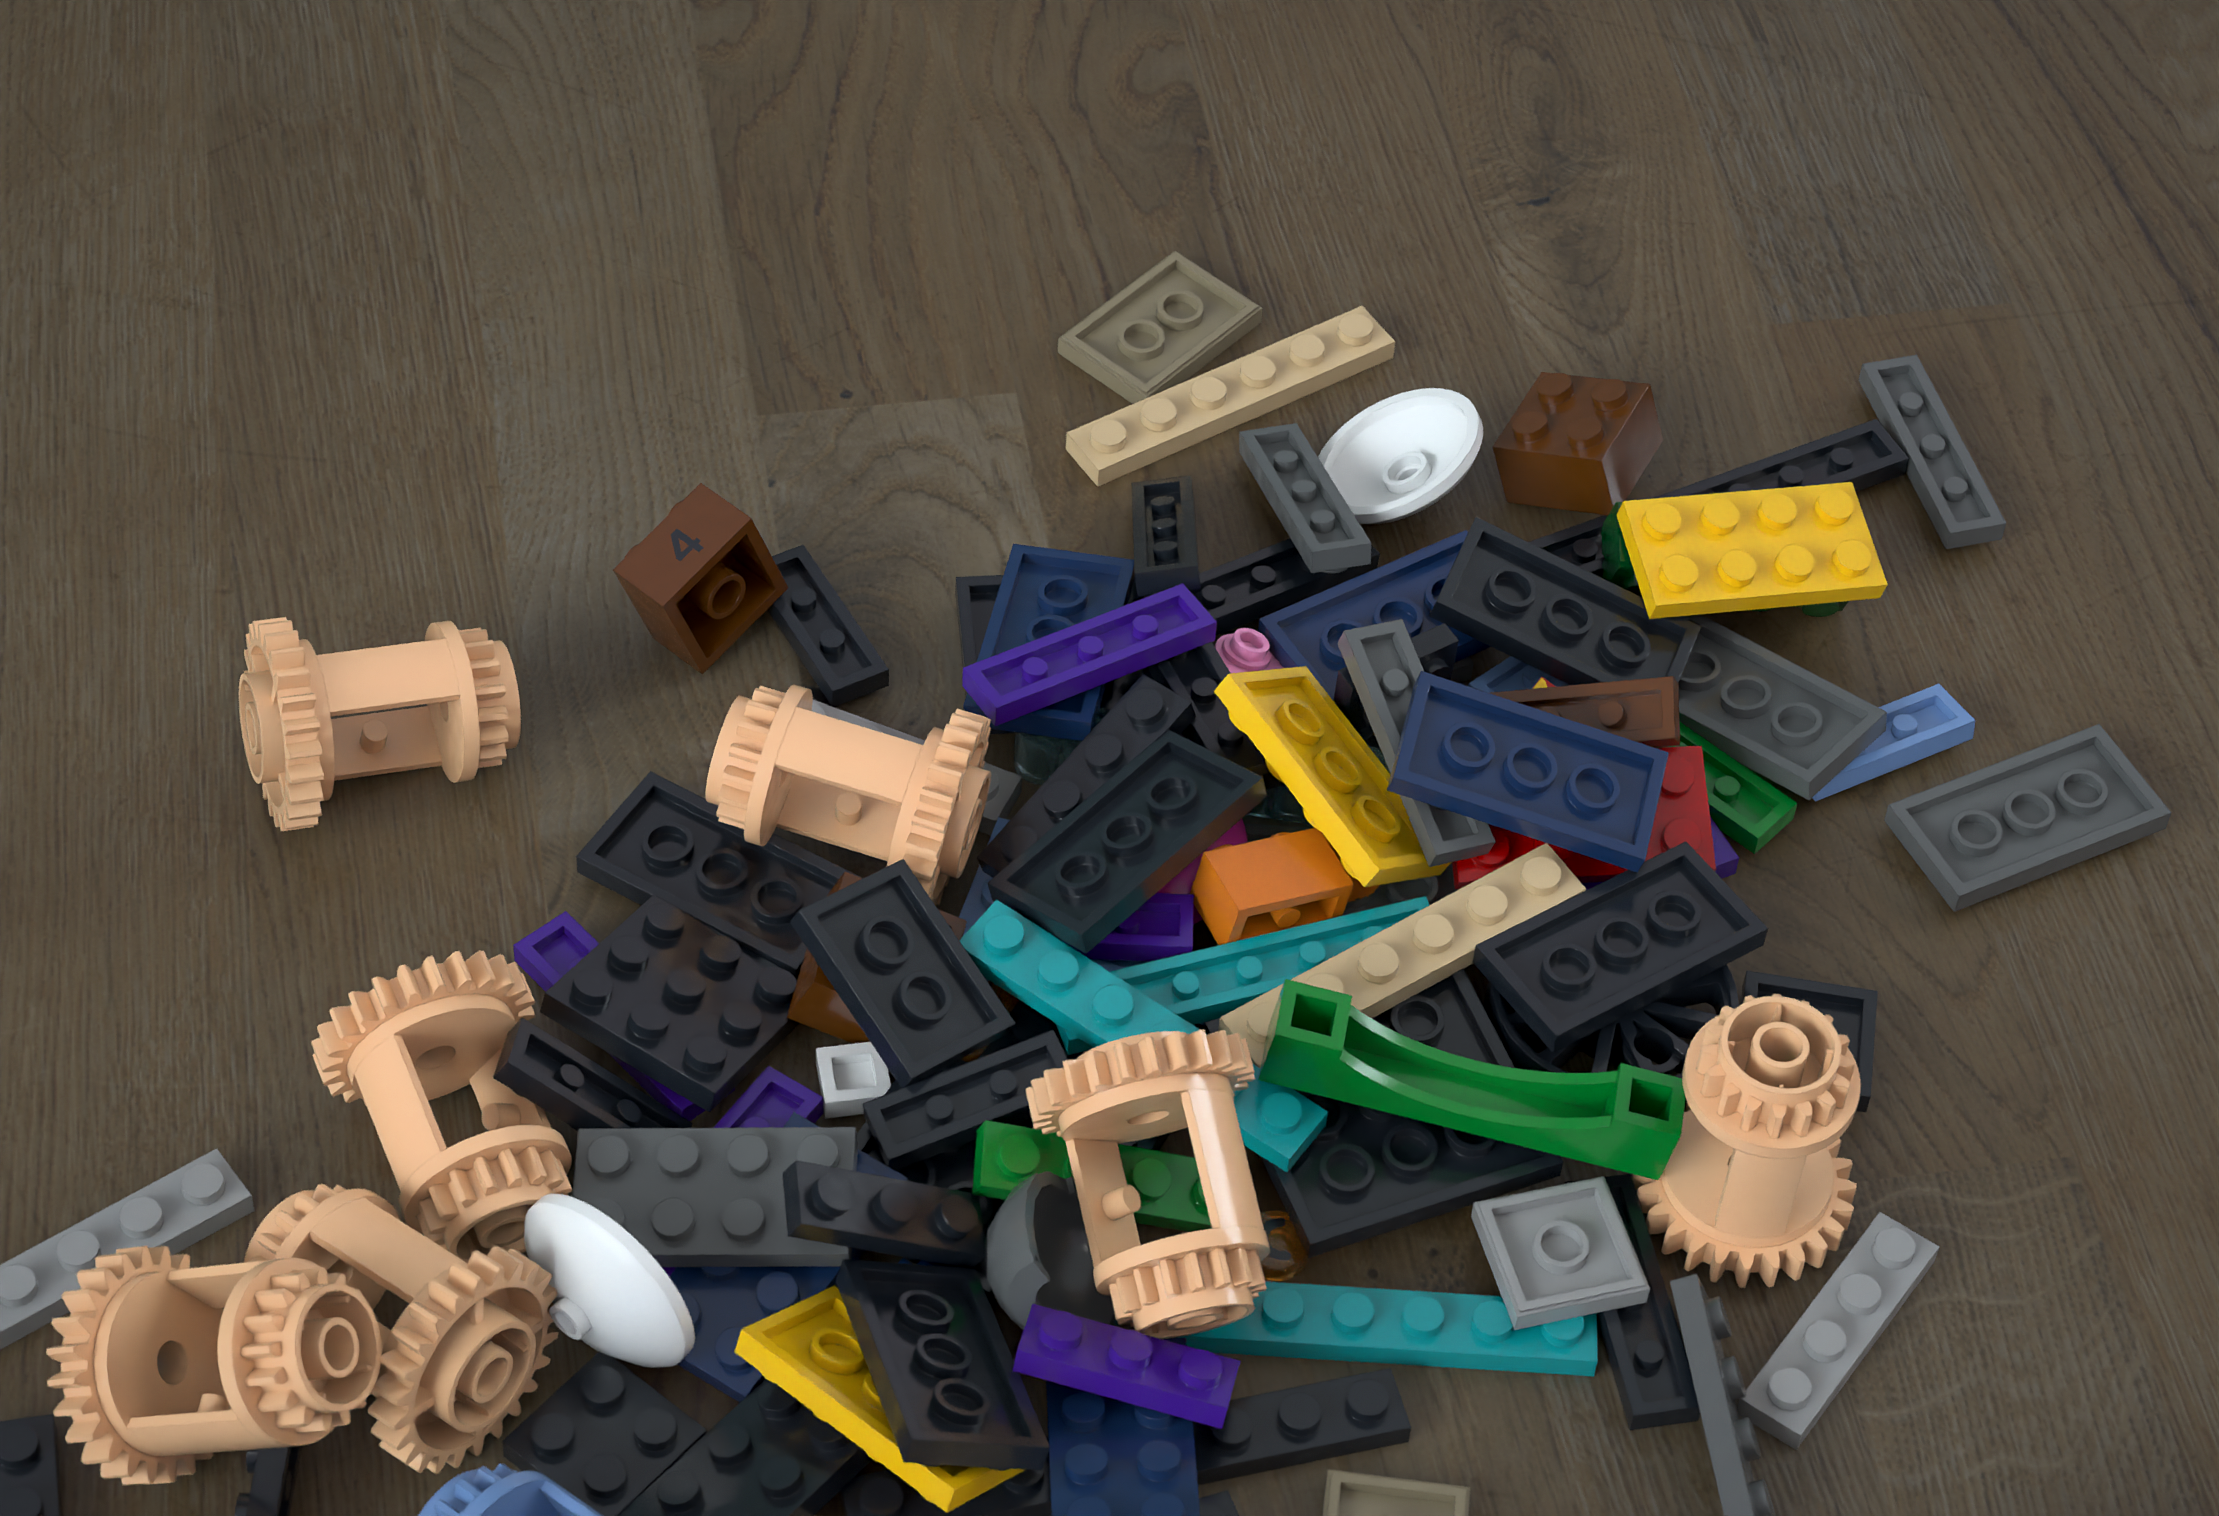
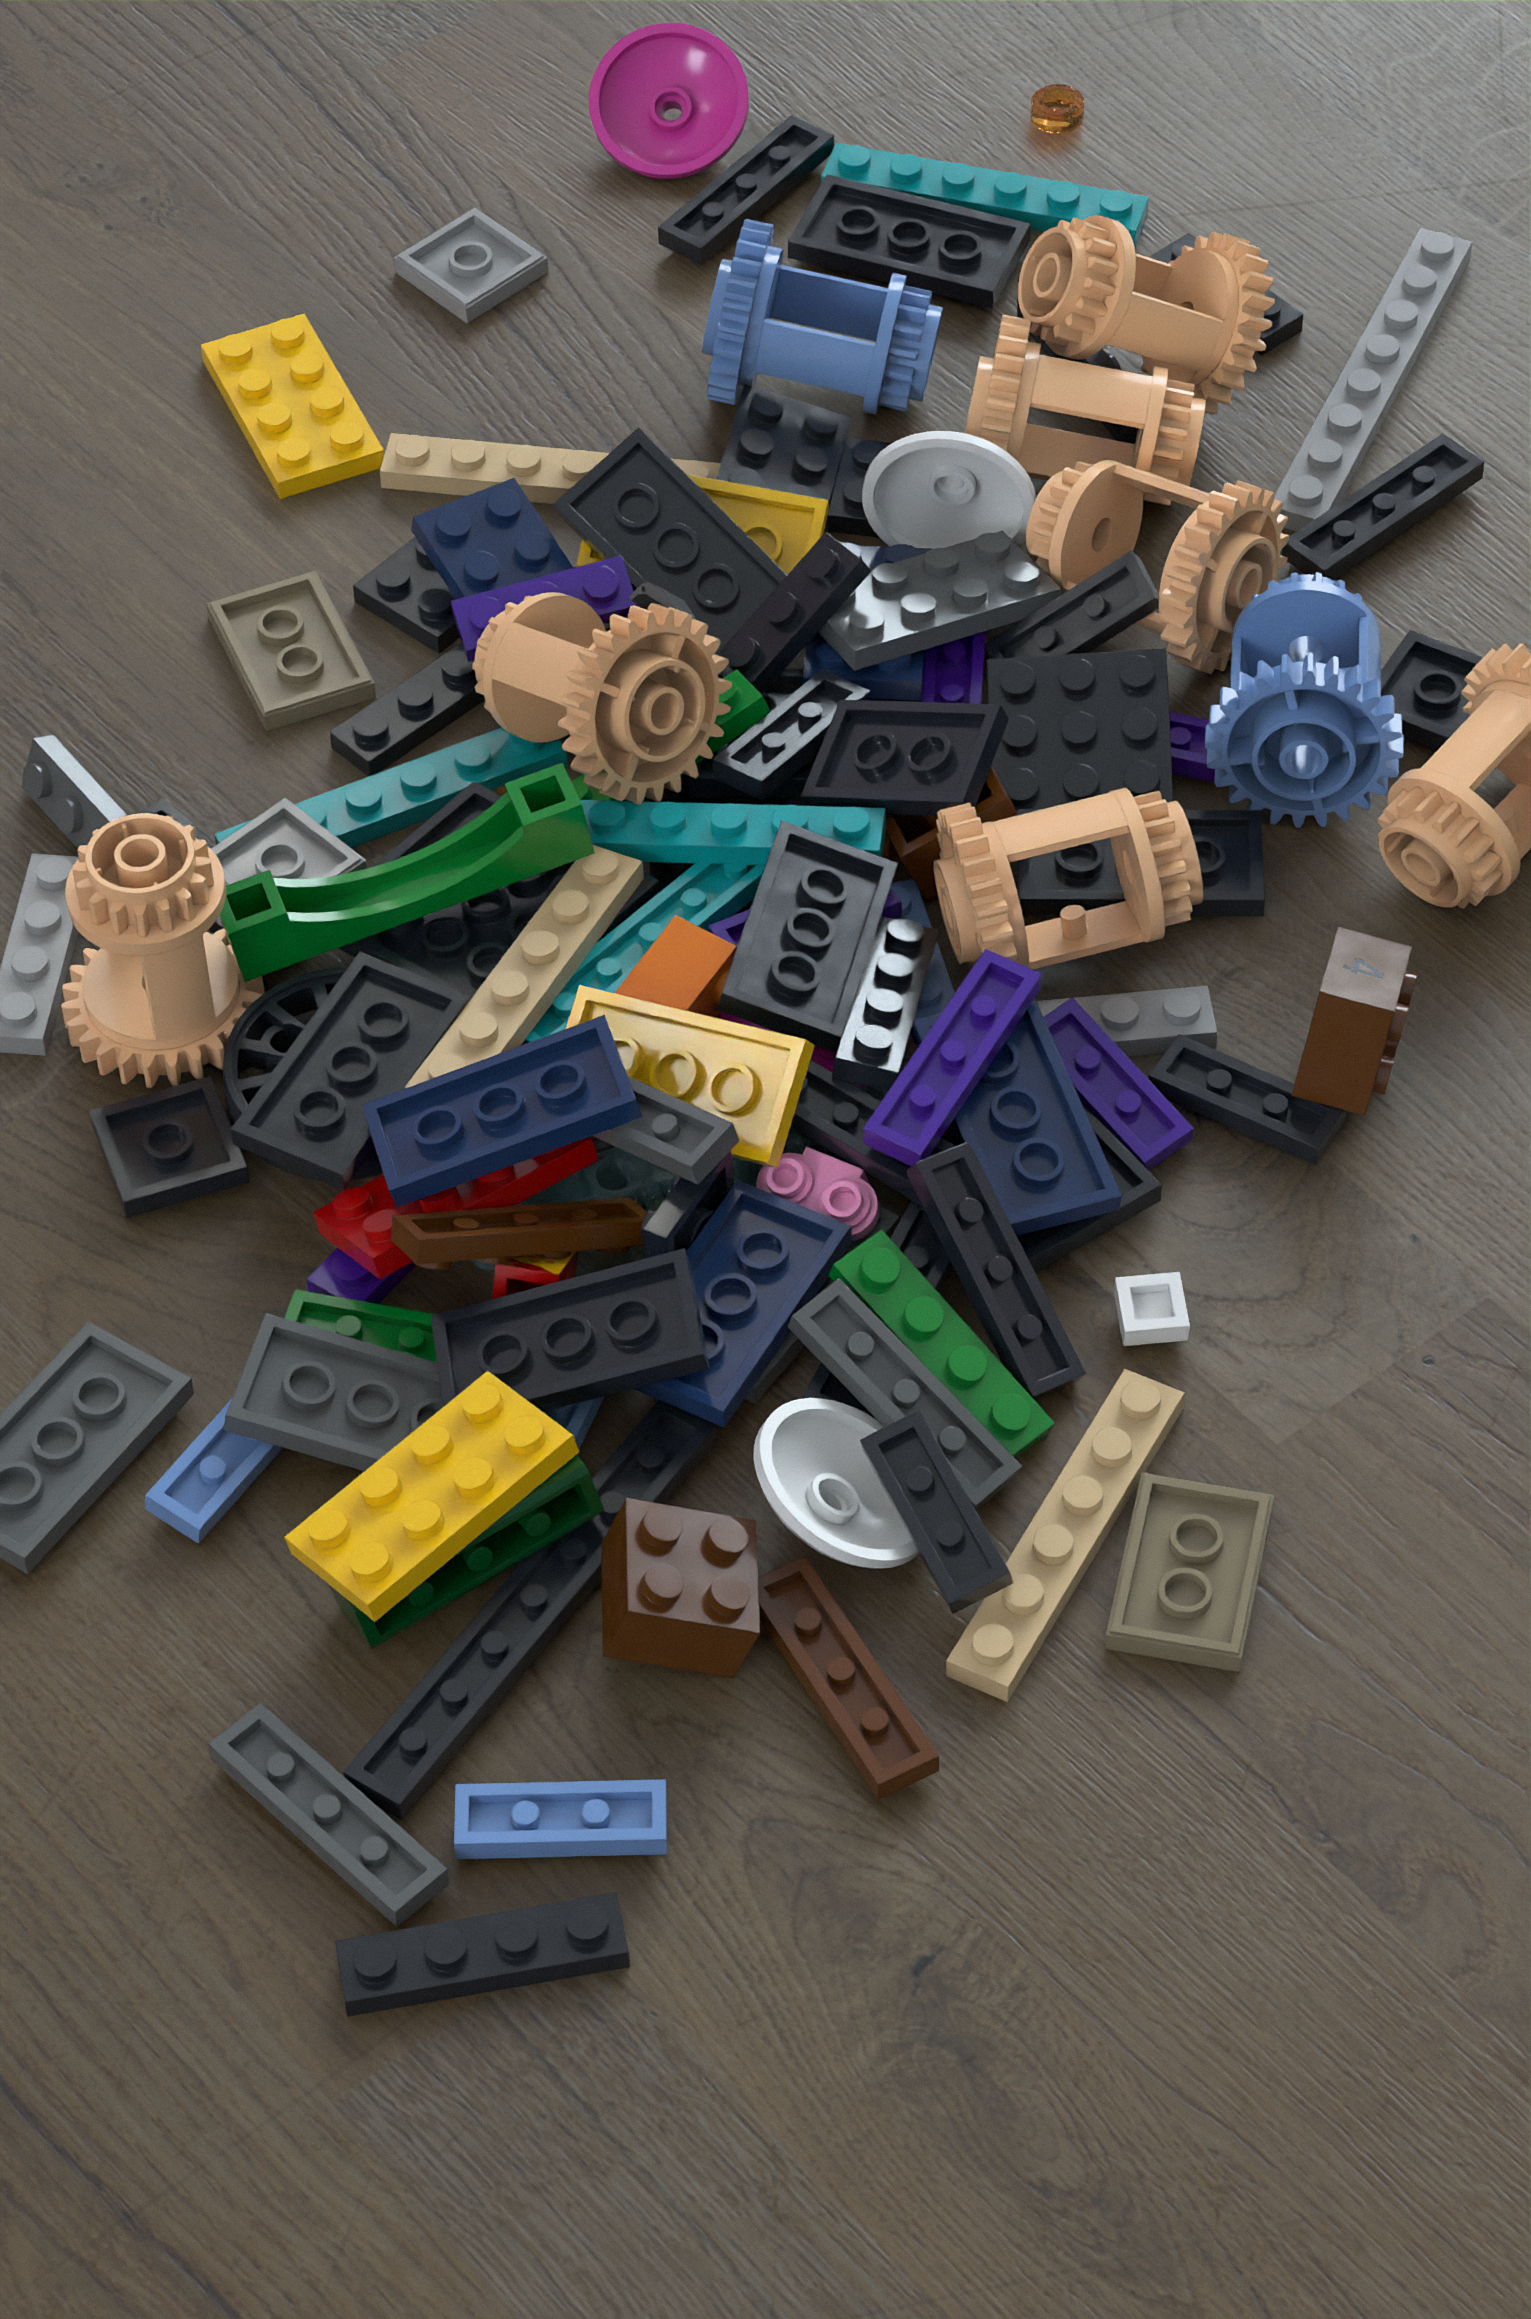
camera: 155 degrees right, 0 degrees up
none -> black plate [335,1892,630,2017]
none -> medium blue plate [454,1779,667,1859]
none -> reddish brown plate [758,1556,939,1800]
none -> green plate [828,1229,1055,1459]
none -> black plate [860,1410,1013,1614]
none -> dark purple plate [1044,997,1194,1171]
none -> white plate [1114,1272,1190,1346]
none -> medium blue piece [1205,572,1403,828]
none -> black plate [1282,433,1484,580]
none -> black plate [1381,630,1483,751]

